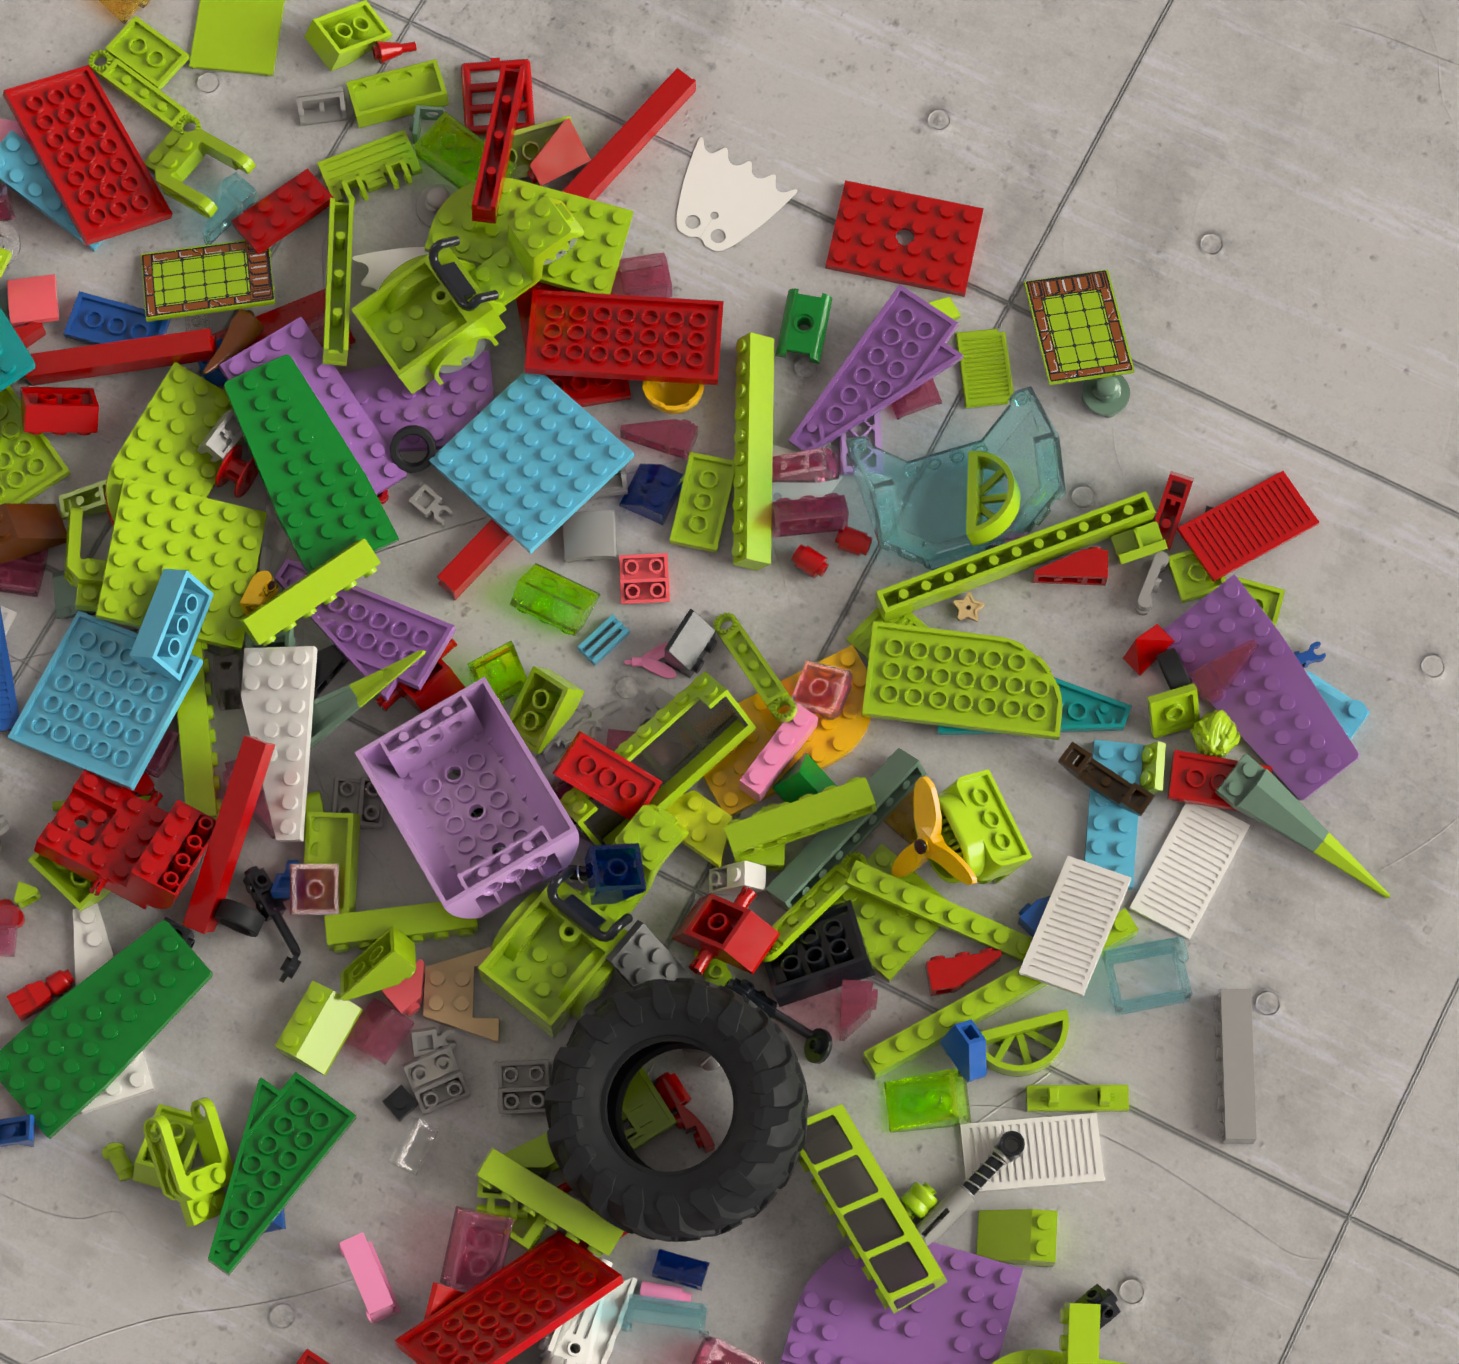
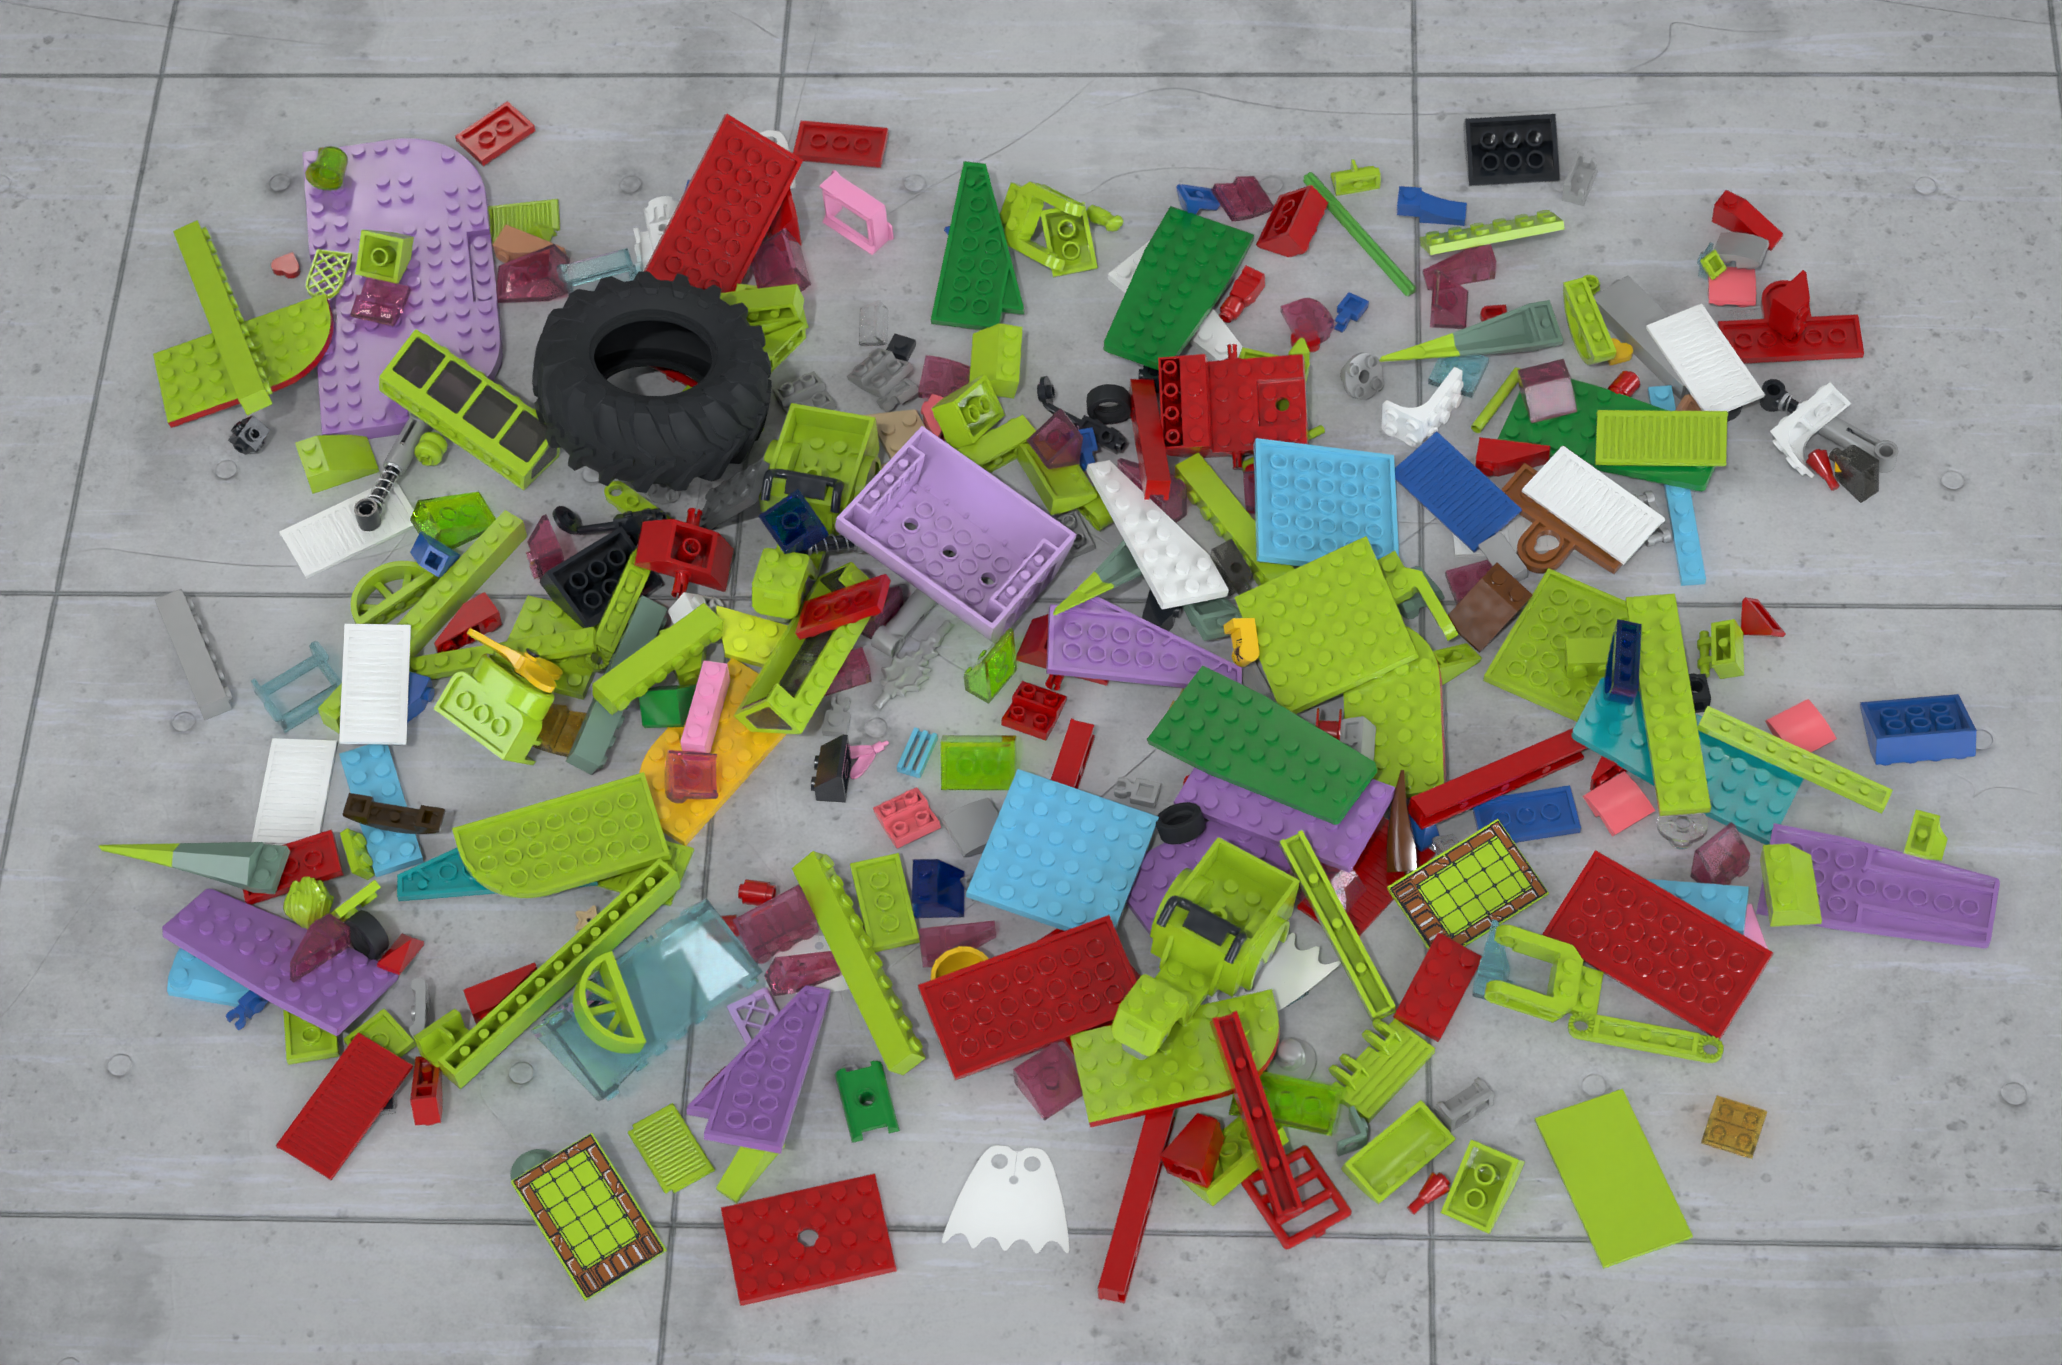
camera: 160 degrees right, 15 degrees down
red slope [20,387,99,436] -> none
lime plate [105,15,190,90] -> none
medium azure slope [129,569,214,681] -> none
lime brick [239,538,381,646] -> none
lime slope [509,666,585,754] -> none
lime plate [713,612,798,723] -> none
lime hinge [1026,1085,1129,1112] -> none
none -> red slope [1001,681,1067,741]

